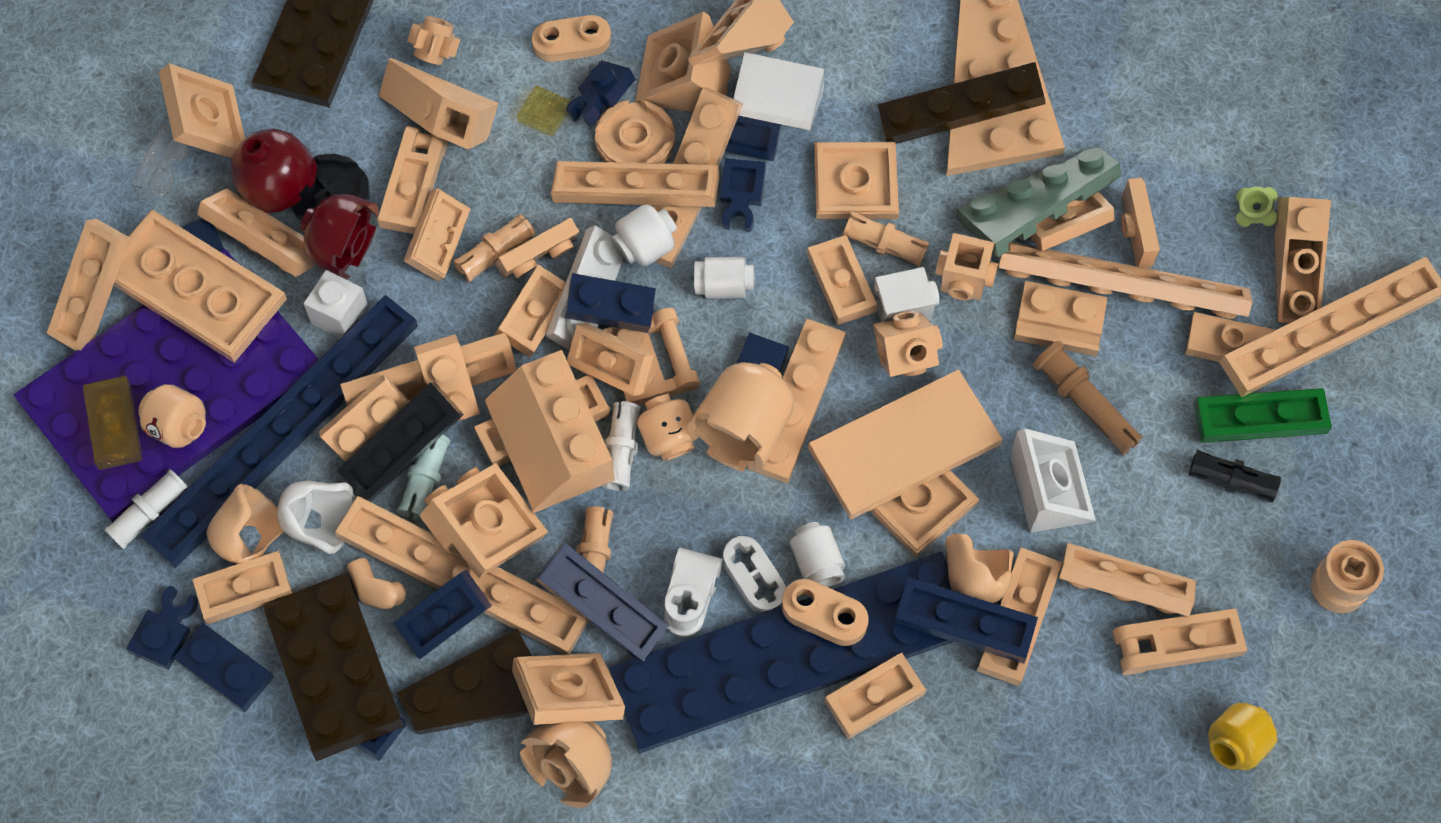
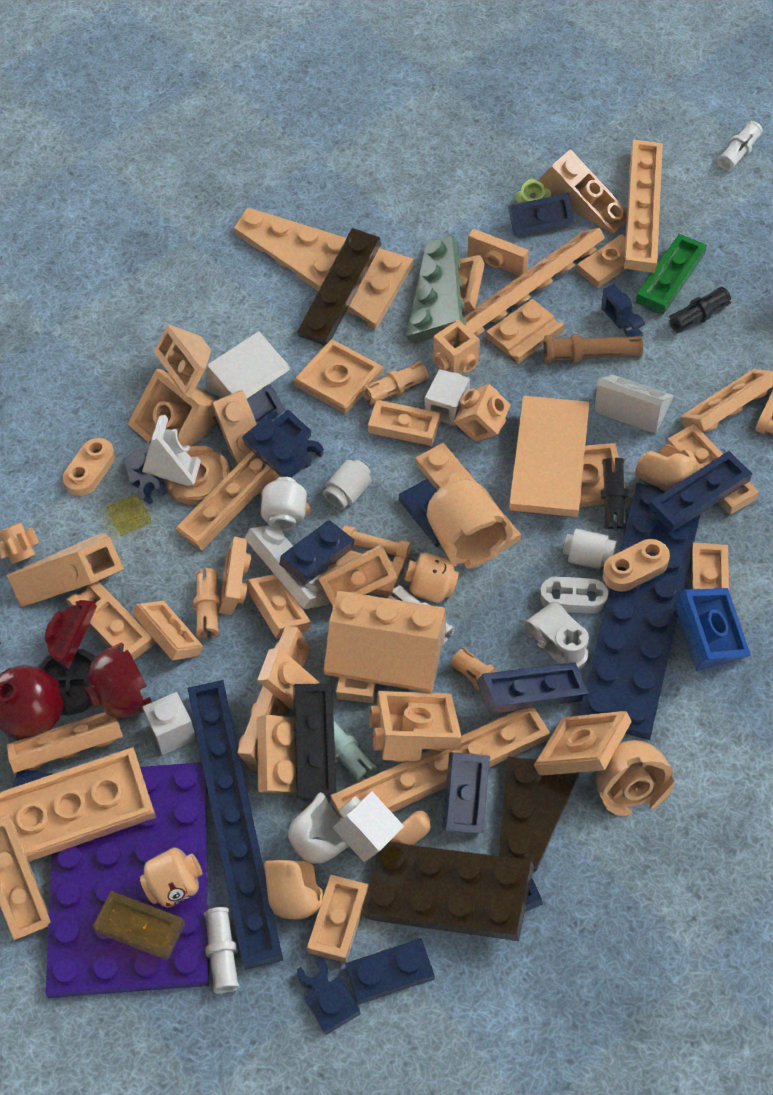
camera: 50 degrees left, 10 degrees down
none -> dark red plate [44,600,97,669]
none -> white slope [142,415,201,486]
none -> dark blue plate [241,416,312,478]
none -> white brick [332,792,404,862]
none -> dark blue plate [508,193,575,236]
none -> dark blue plate [601,284,645,337]
none -> black pin [601,458,628,529]
none -> blue slope [674,588,751,671]

